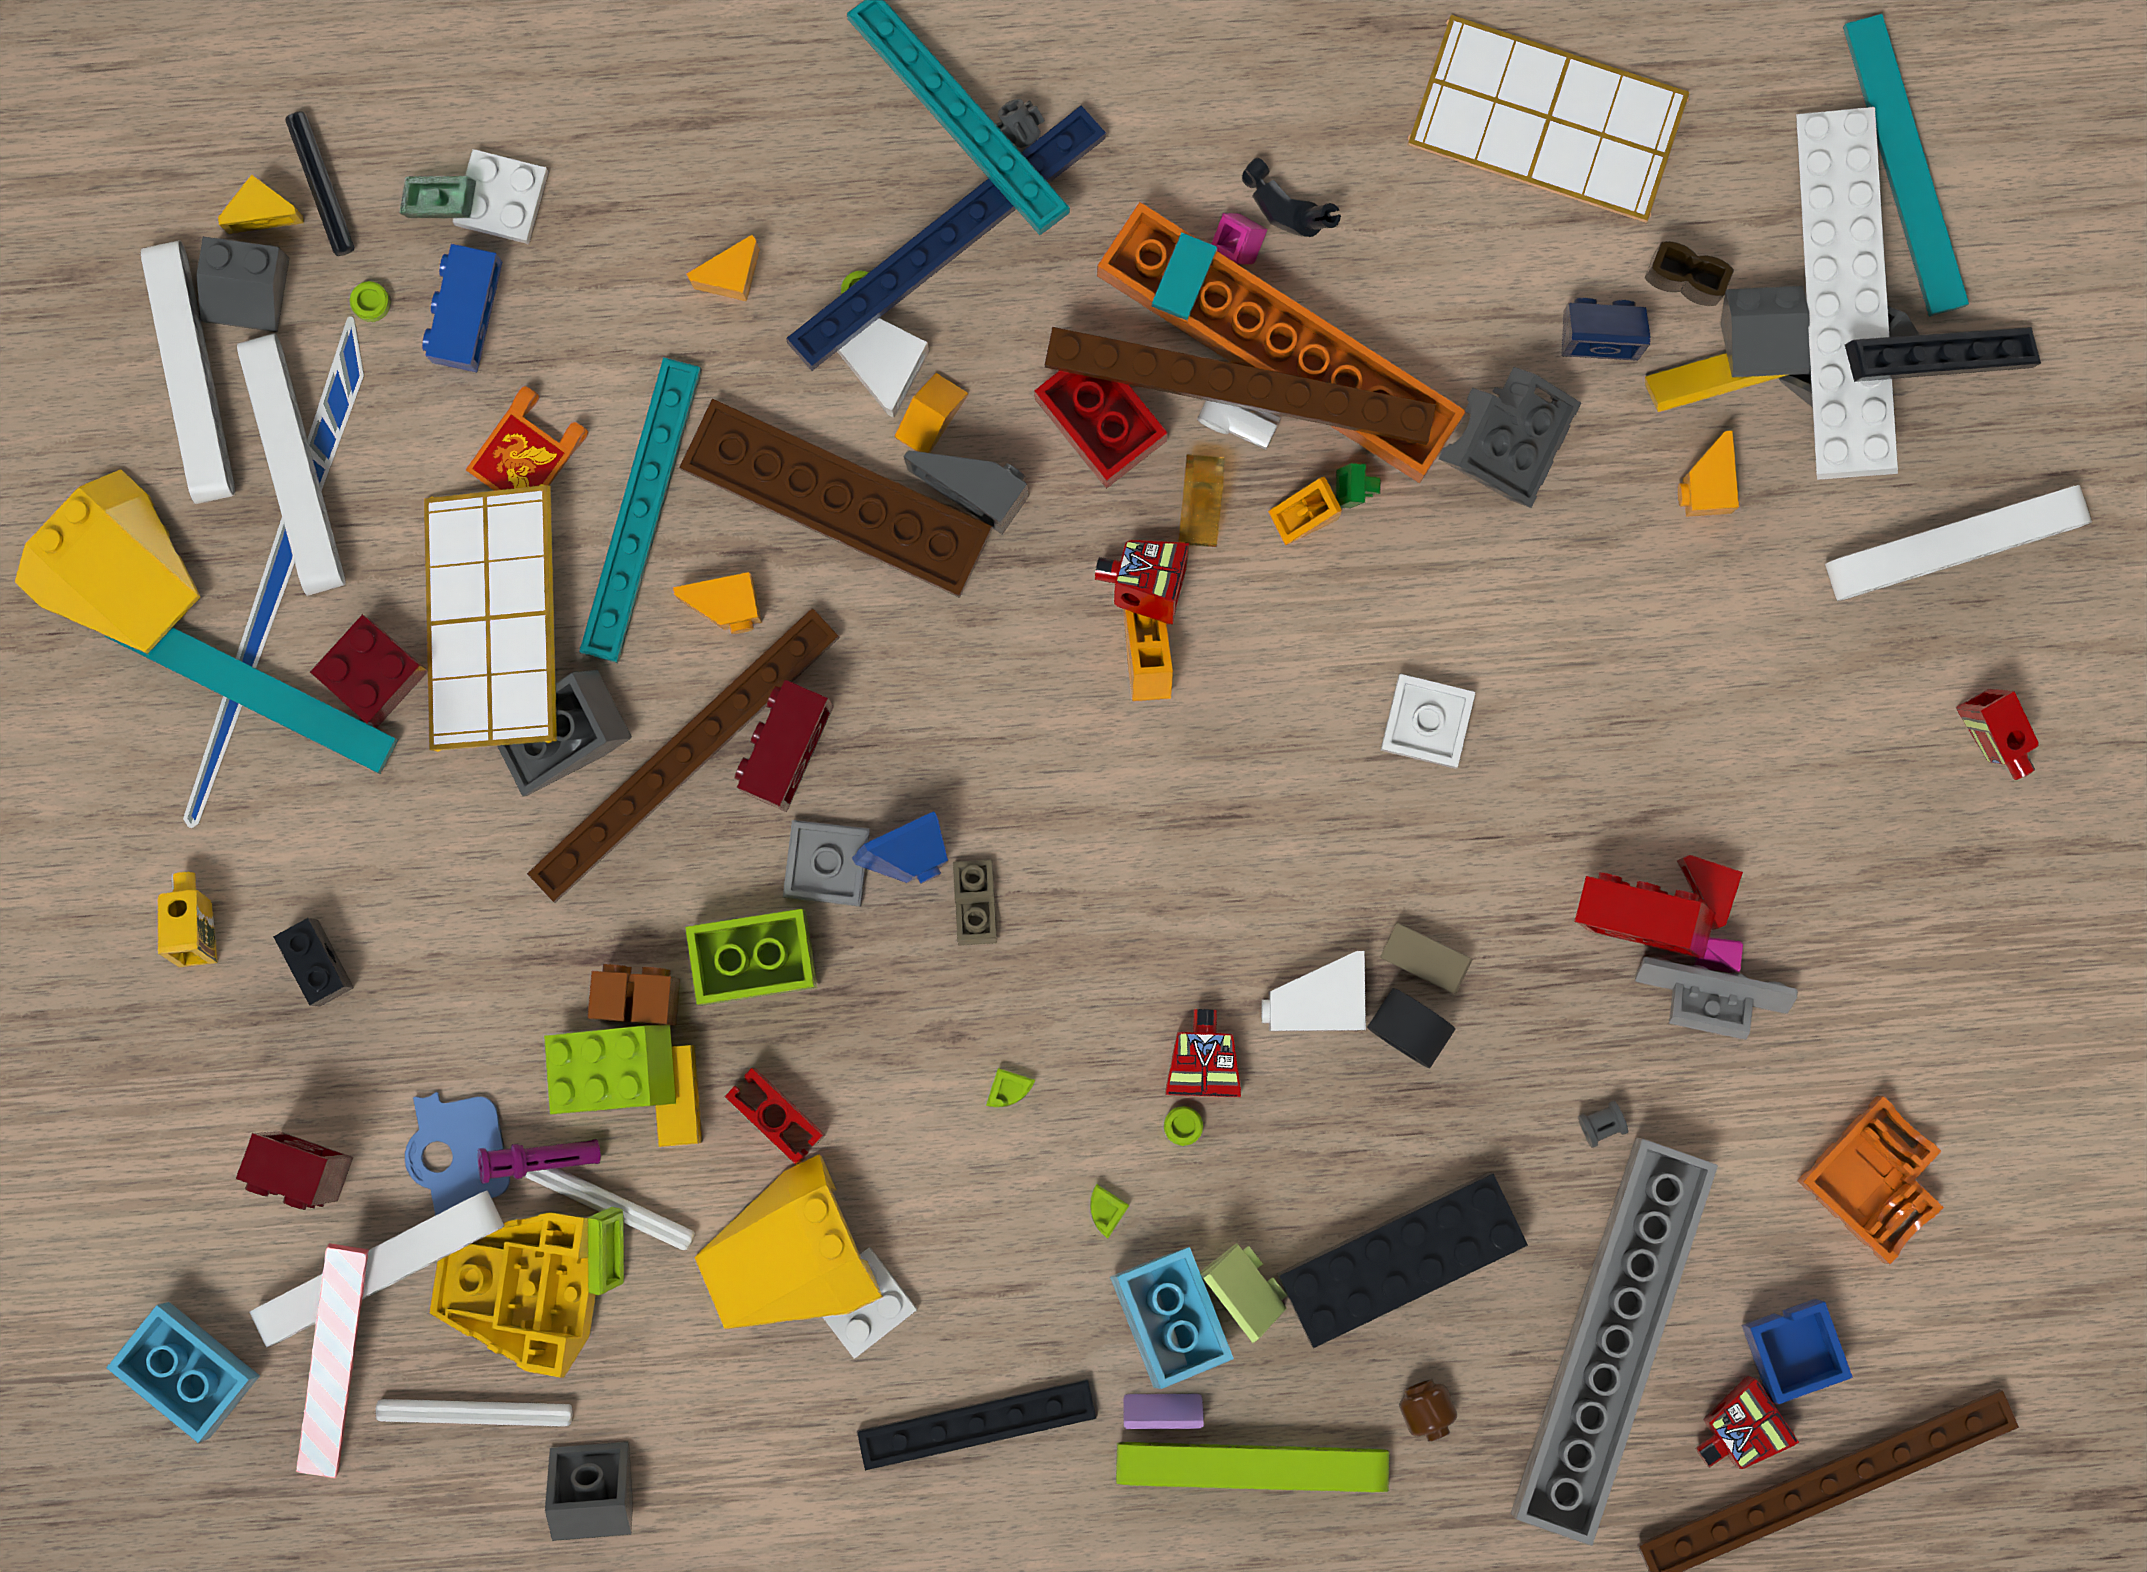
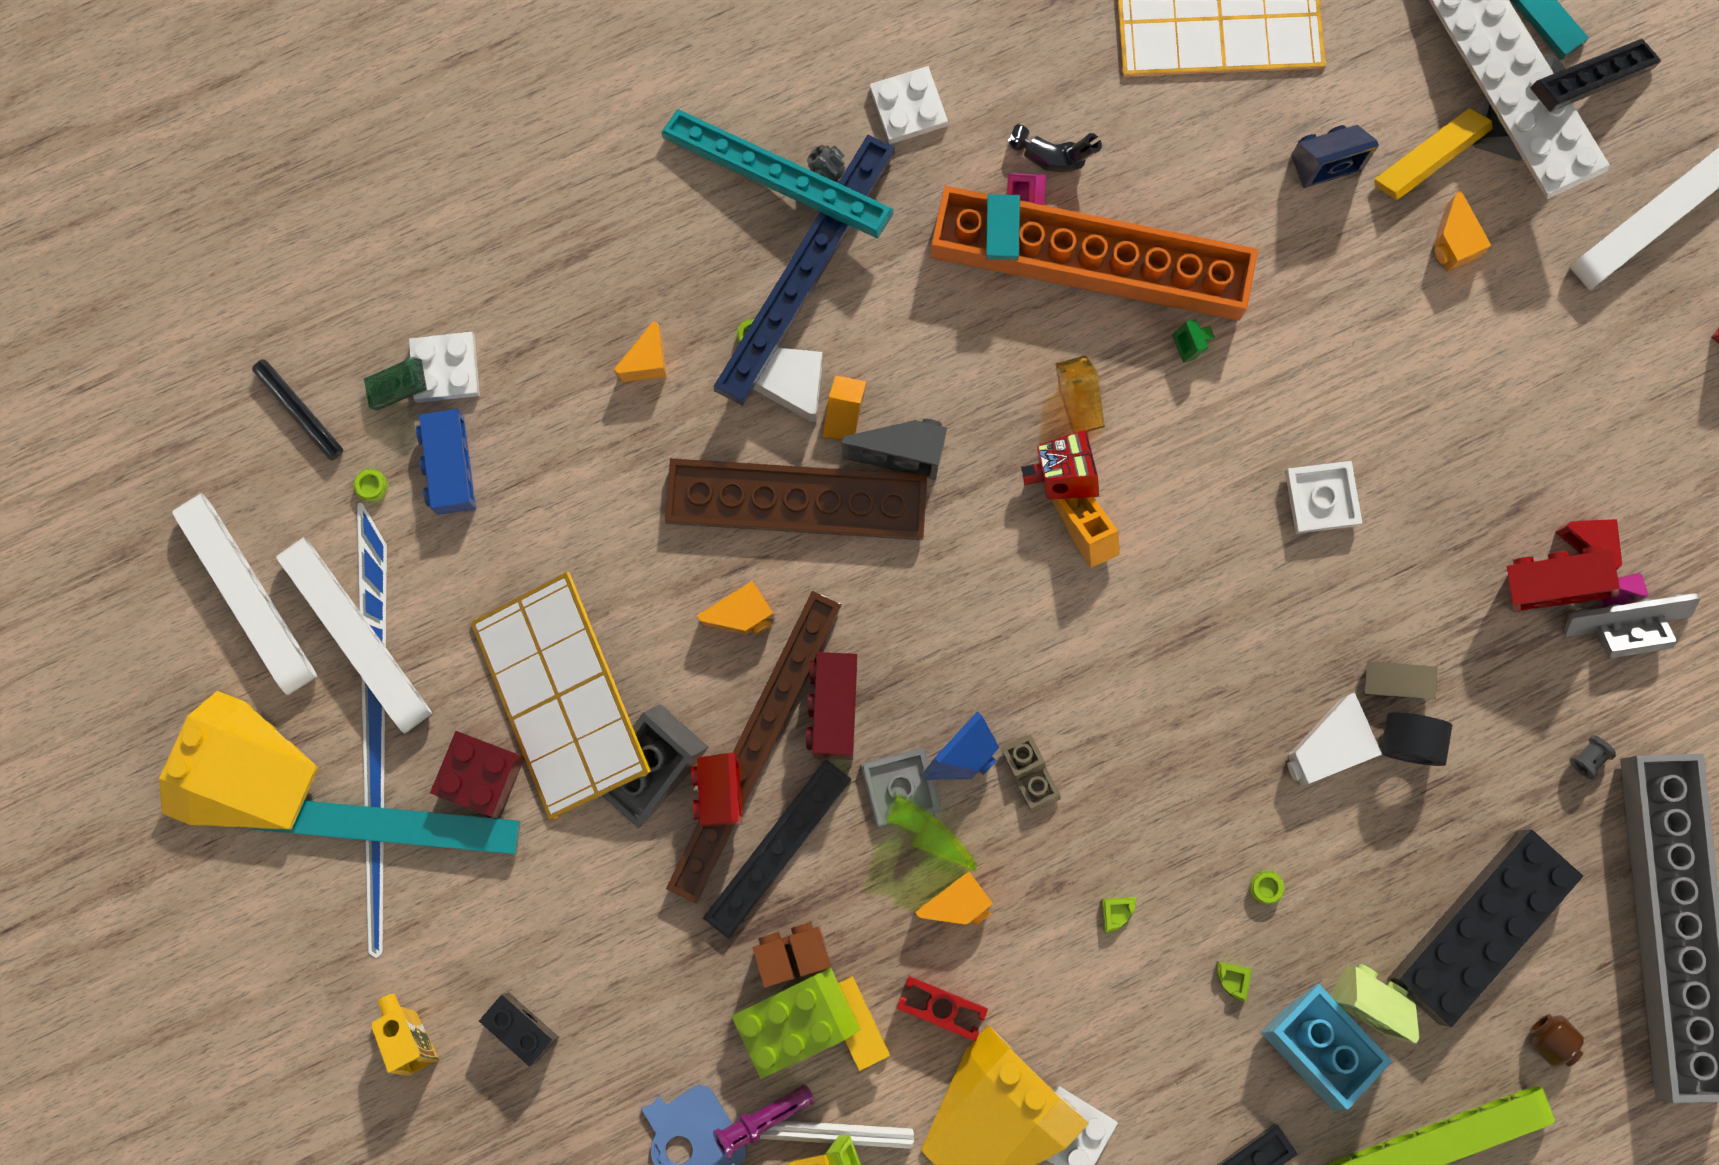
camera: 25 degrees left, 5 degrees down
dark grey slope [197,236,290,332] -> none
yellow slope [218,174,304,234] -> none
flag [466,386,588,491] -> none
teal tile [579,357,702,663] -> none
lime brick [685,909,818,1006] -> none
red brick [1034,371,1168,489] -> none
reddish brown plate [1044,327,1436,445] -> none
lavender slope [1123,1394,1203,1429] -> none
torso [1165,1009,1241,1097] -> none
white piece [1197,401,1281,450] -> none
light orange slope [1268,476,1342,545] -> none
dark grey piece [1439,367,1581,508] -> none
dark brown brick [1644,241,1734,306] -> none
dark grey slope [1720,286,1811,377] -> none
none -> red slope [691,752,743,827]
none -> black tile [703,759,852,939]
none -> white plate [870,66,948,144]
none -> clear neon green slope [885,791,977,871]
none -> light orange slope [914,871,993,926]

